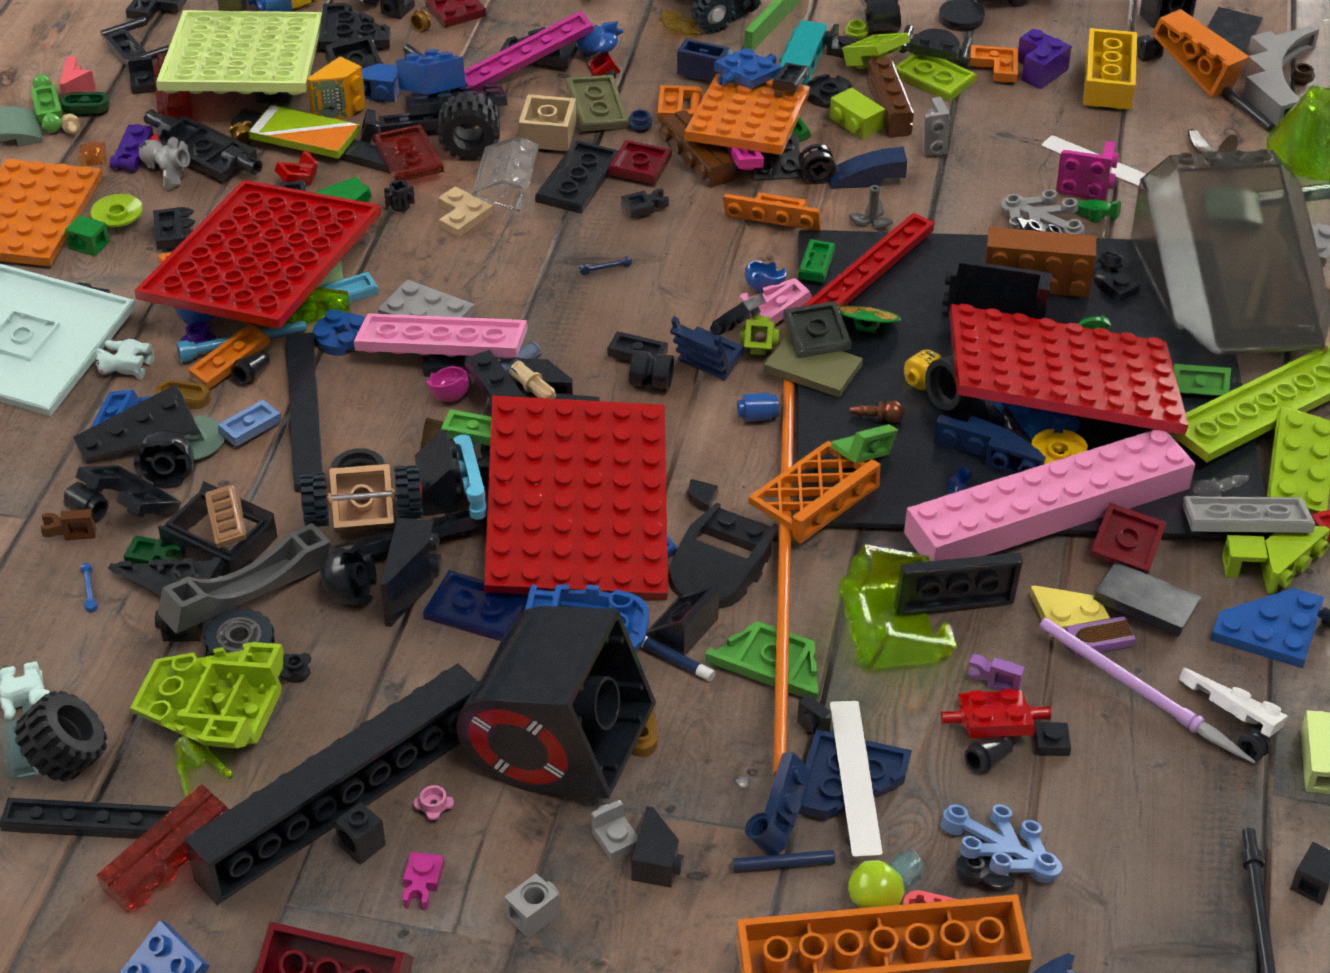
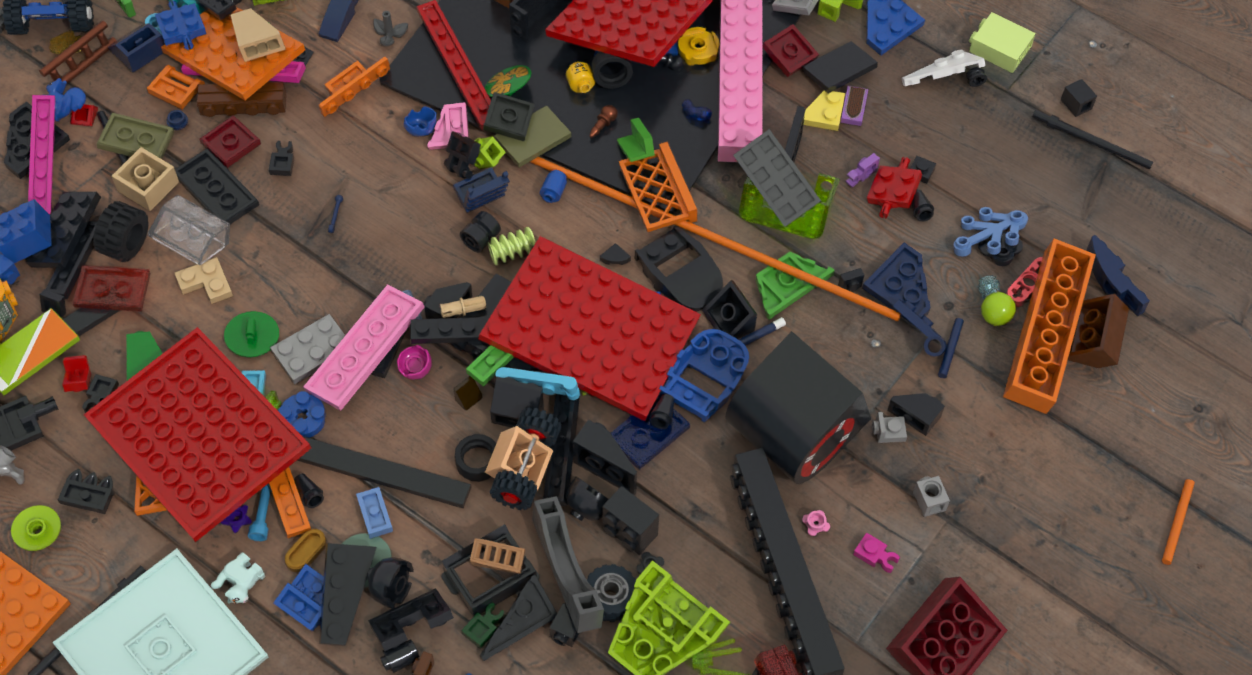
camera: 65 degrees left, 15 degrees up
green brick [65,215,110,257] -> none
black brick [334,802,386,865] -> none
black gear [384,180,415,212] -> none
black plate [607,331,668,362] -> none
black wheel [798,144,836,184] -> none
green plate [798,239,836,283] -> none
white sticker [830,701,883,856] -> none
dark blue slope [934,415,1046,474] -> none
lavender piece [1039,617,1255,764] -> none
none -> copper bar [39,20,117,84]
none -> green shield [224,311,279,357]
none -> tan slope [230,8,285,62]
none -> yellowish green piece [488,227,536,265]
none -> black brick [603,486,659,555]
none -> black cone [650,394,675,429]
none -> dark grey plate [733,129,821,227]

